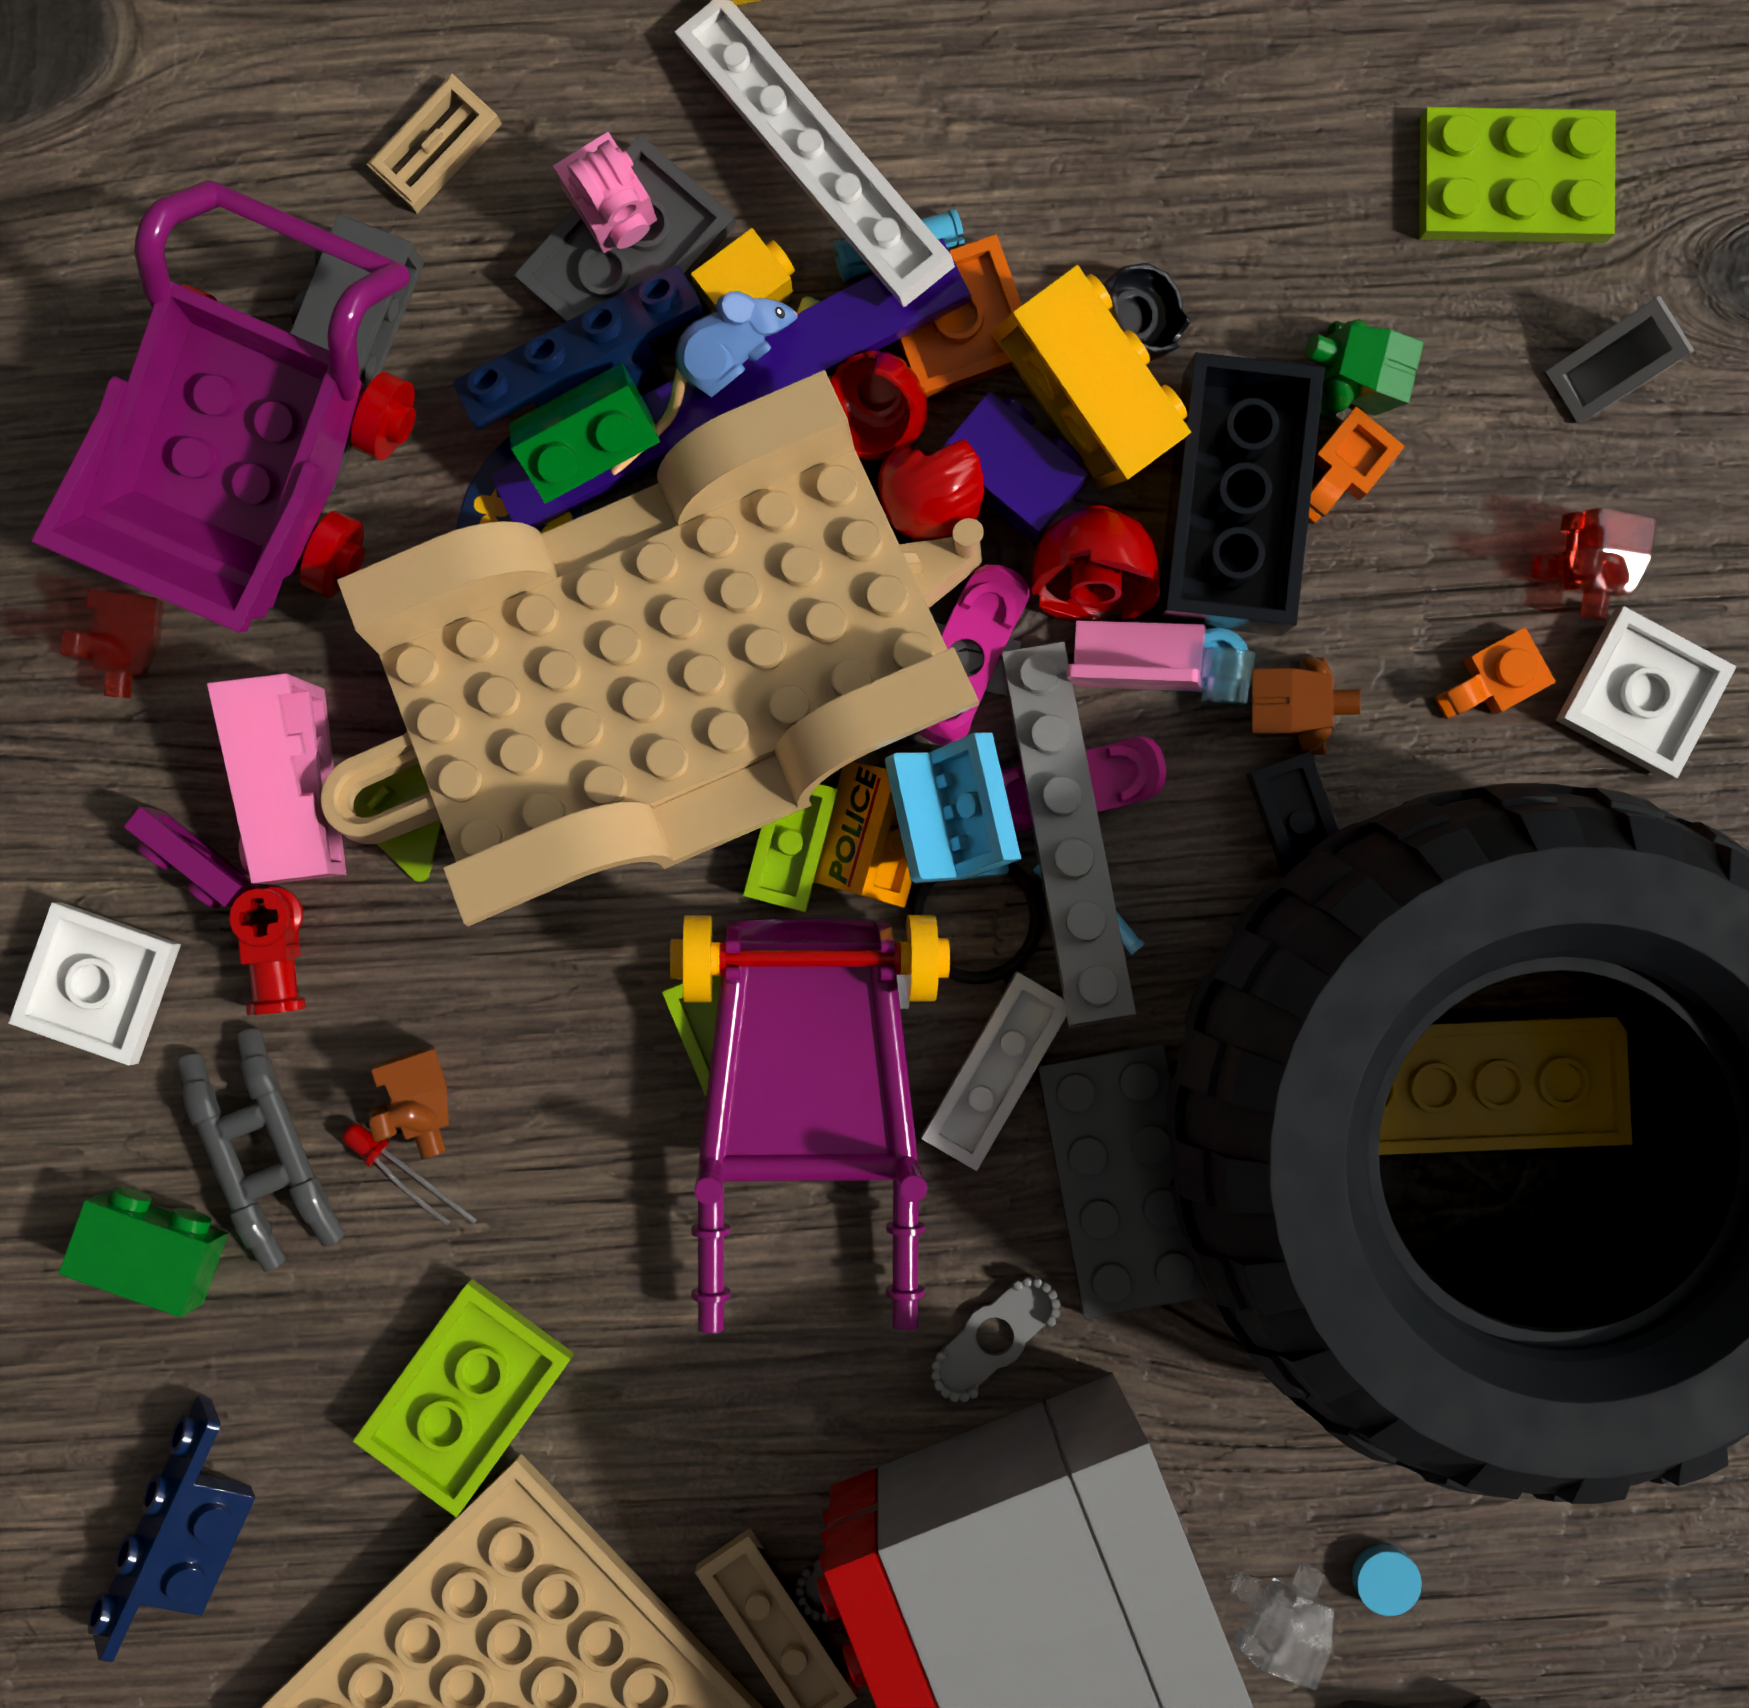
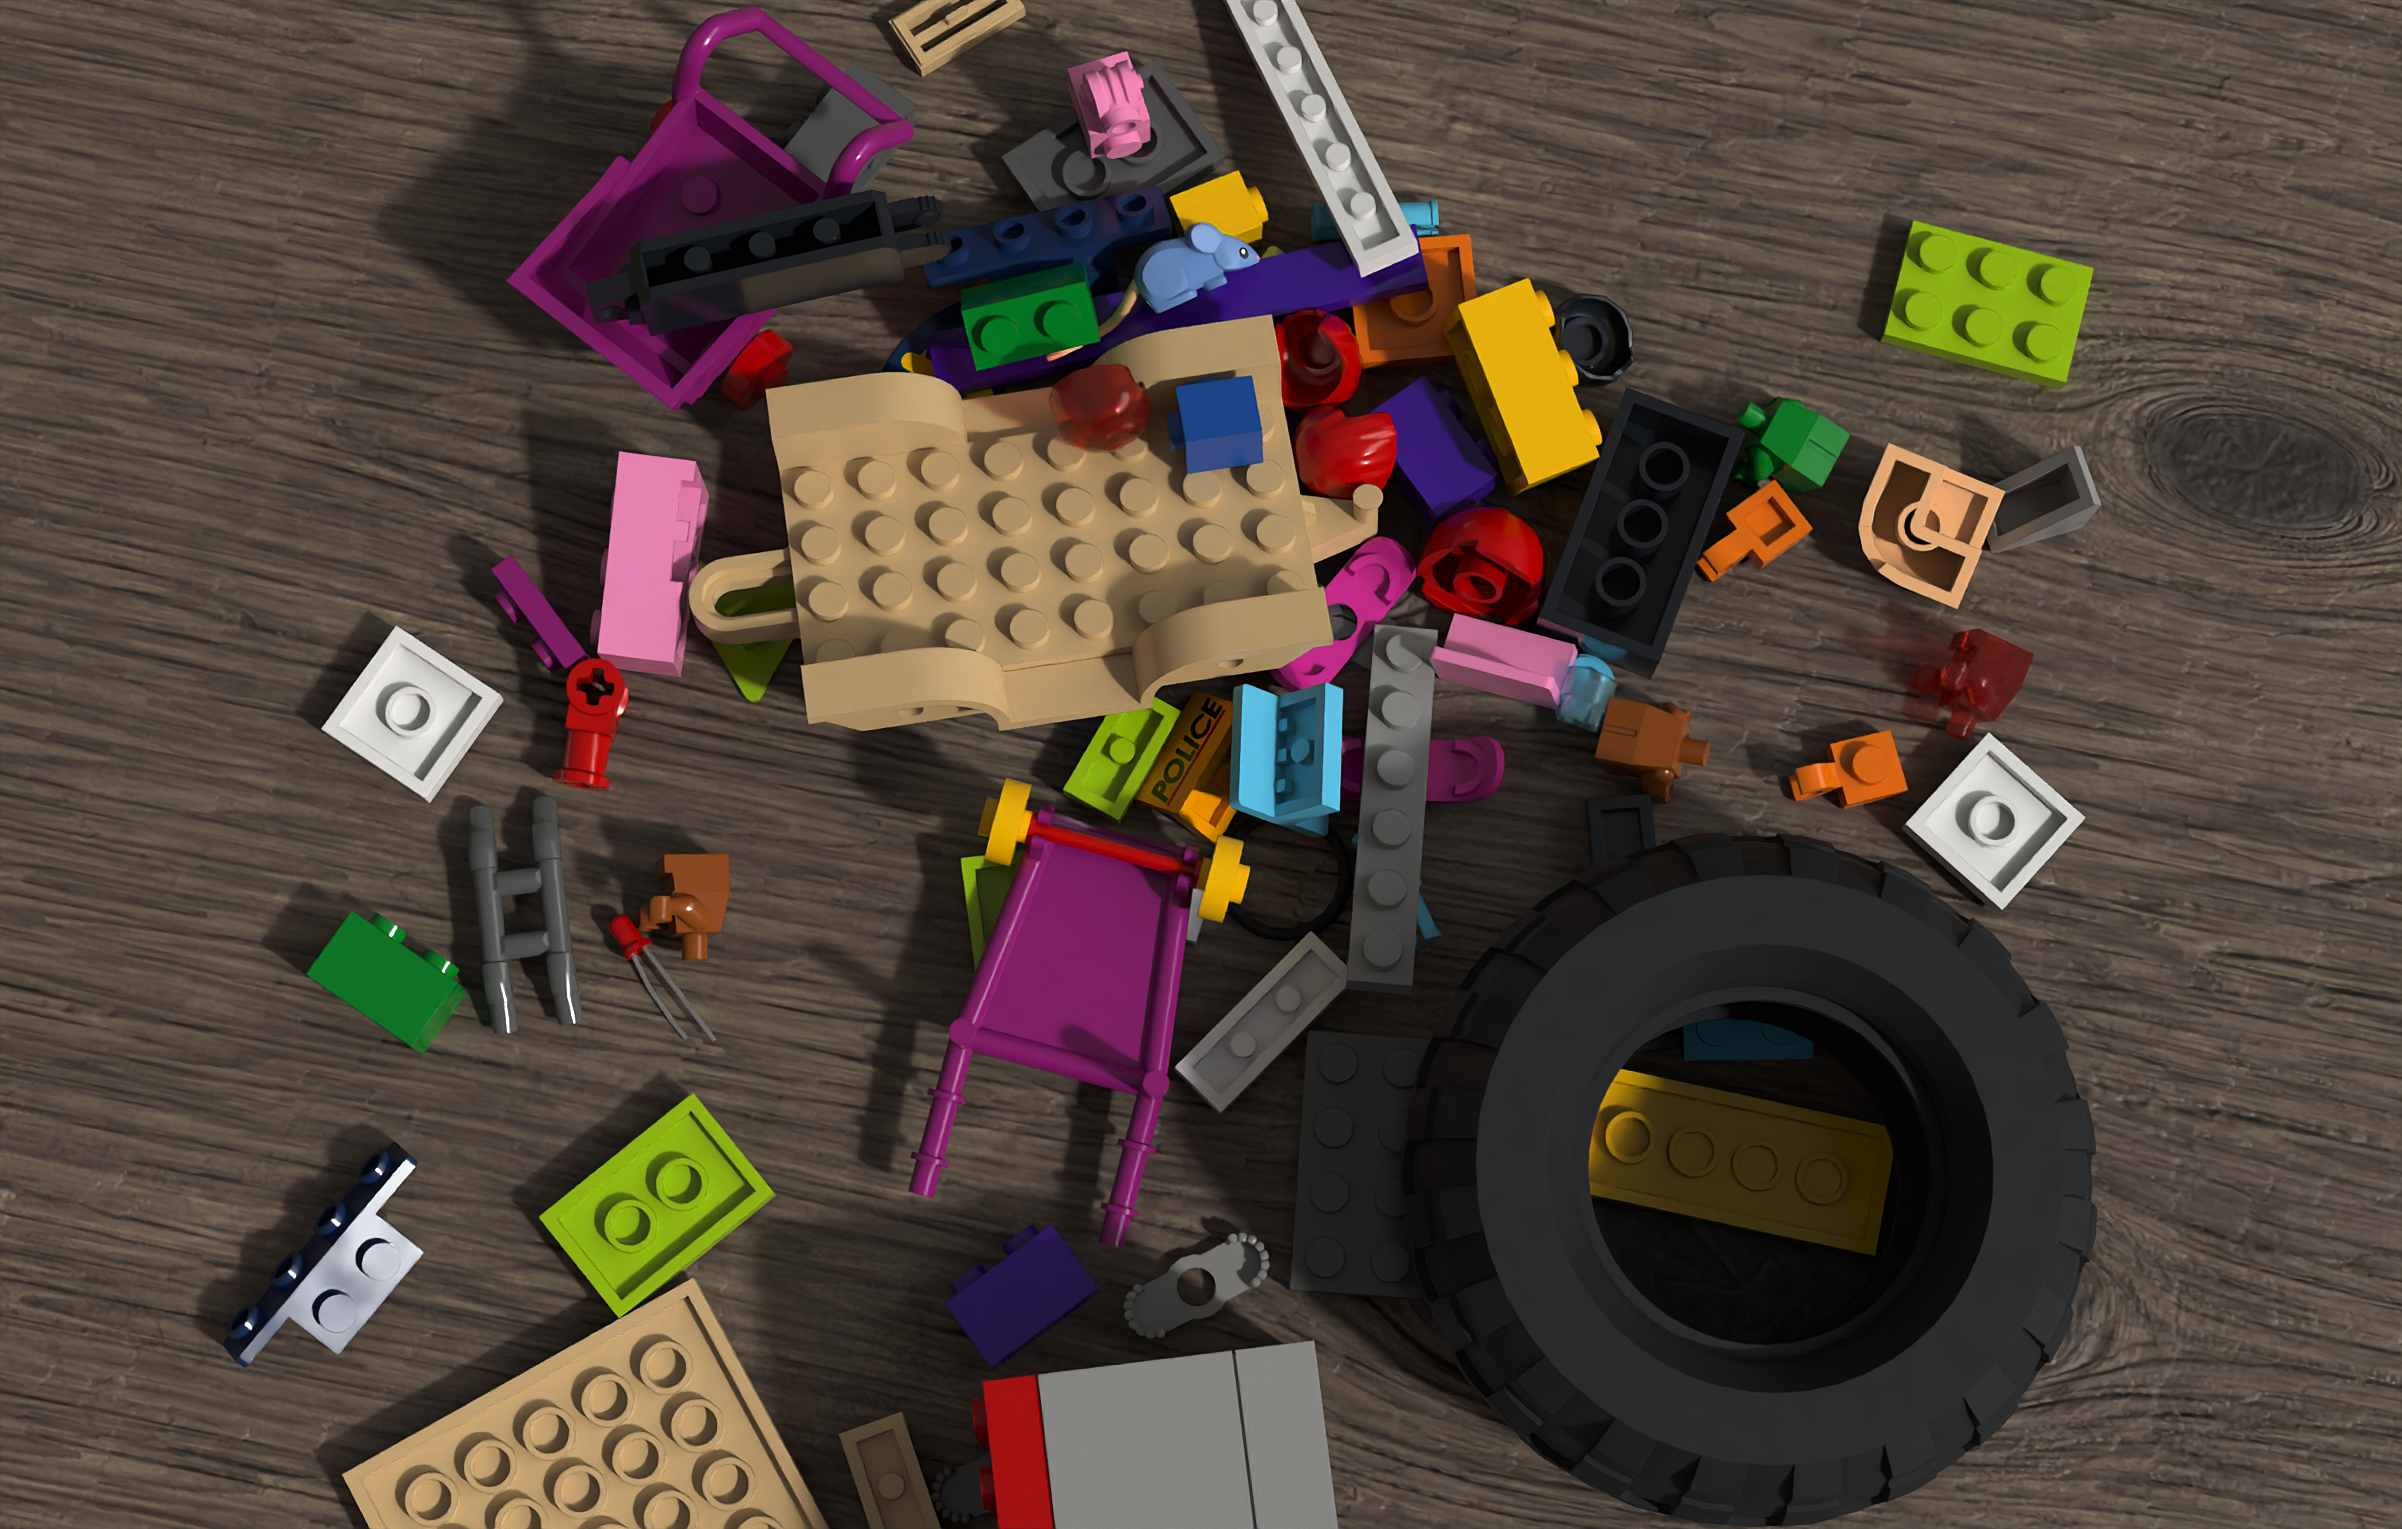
camera: 10 degrees right, 10 degrees down
clear red piece [61,589,164,699] -> none
none -> black hinge [586,189,952,336]
none -> dark purple brick [944,1225,1099,1371]
none -> clear red hair [1049,364,1153,454]
none -> blue brick [1166,375,1263,474]
none -> light nougat brick [1858,443,2005,609]

